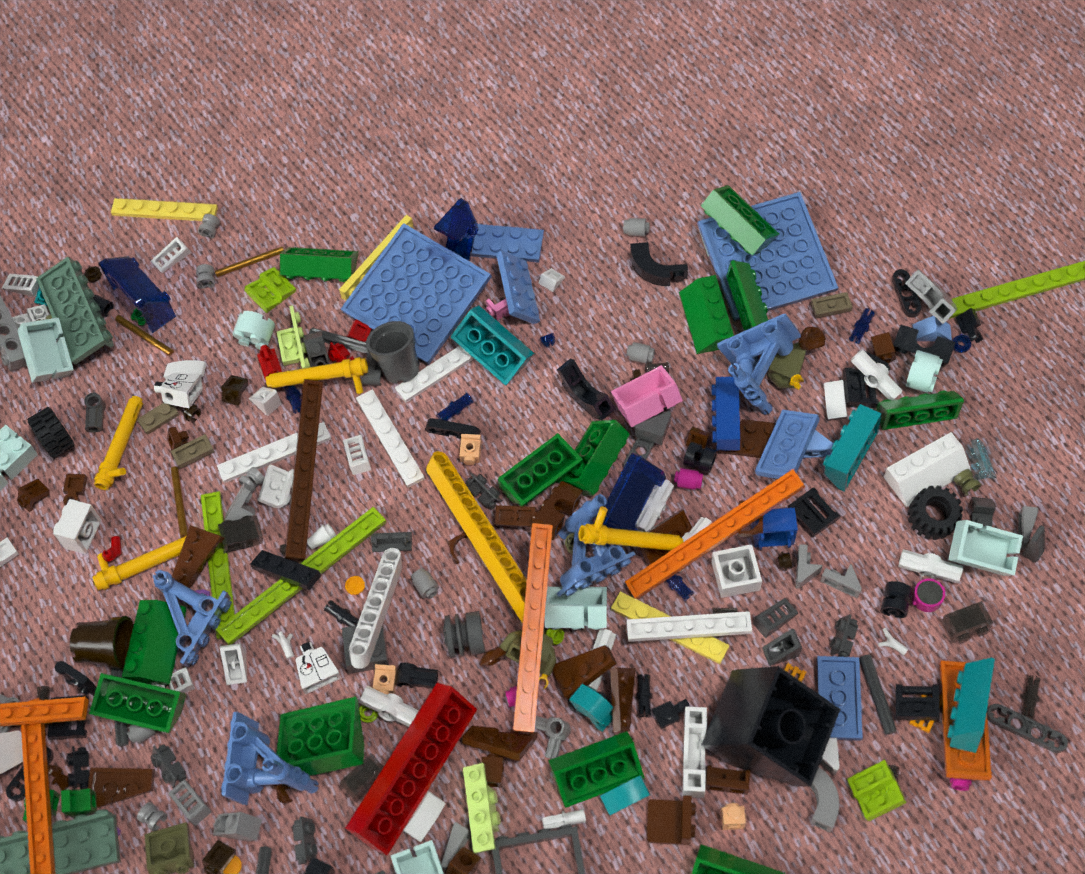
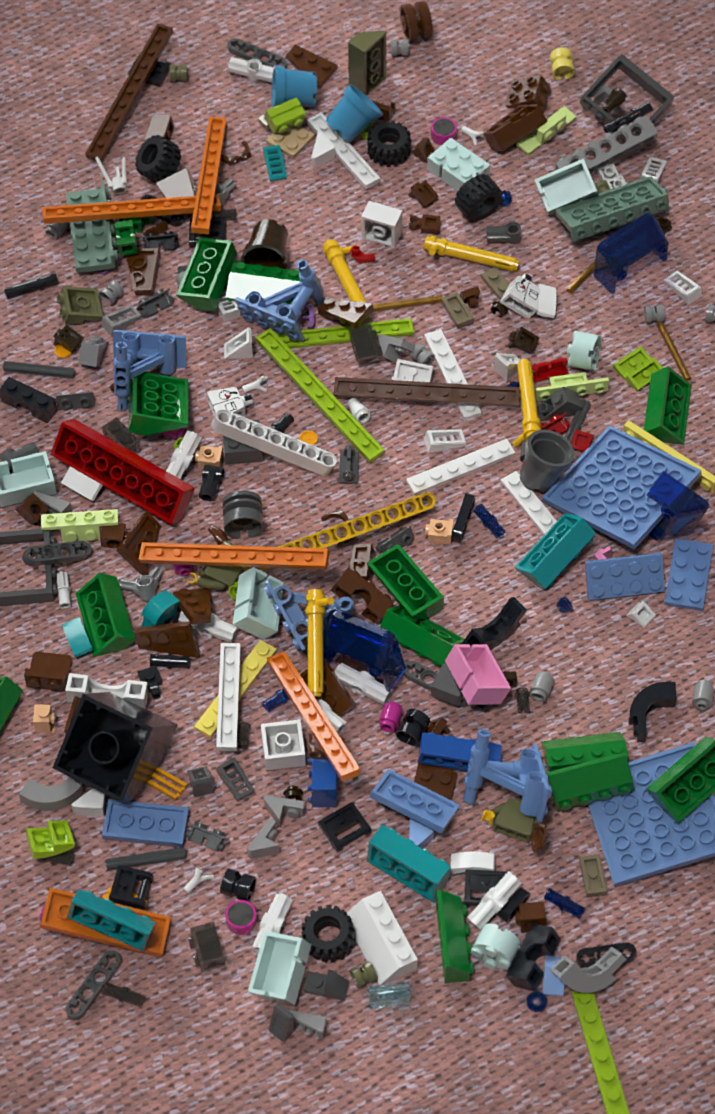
camera: 90 degrees right, 5 degrees down
black plate [54,661,96,696] -> none
black plate [250,550,322,590] -> none
light grey brick [411,568,439,599] -> none
black plate [955,308,983,343] -> none
none -> dark grey beam [22,541,92,566]

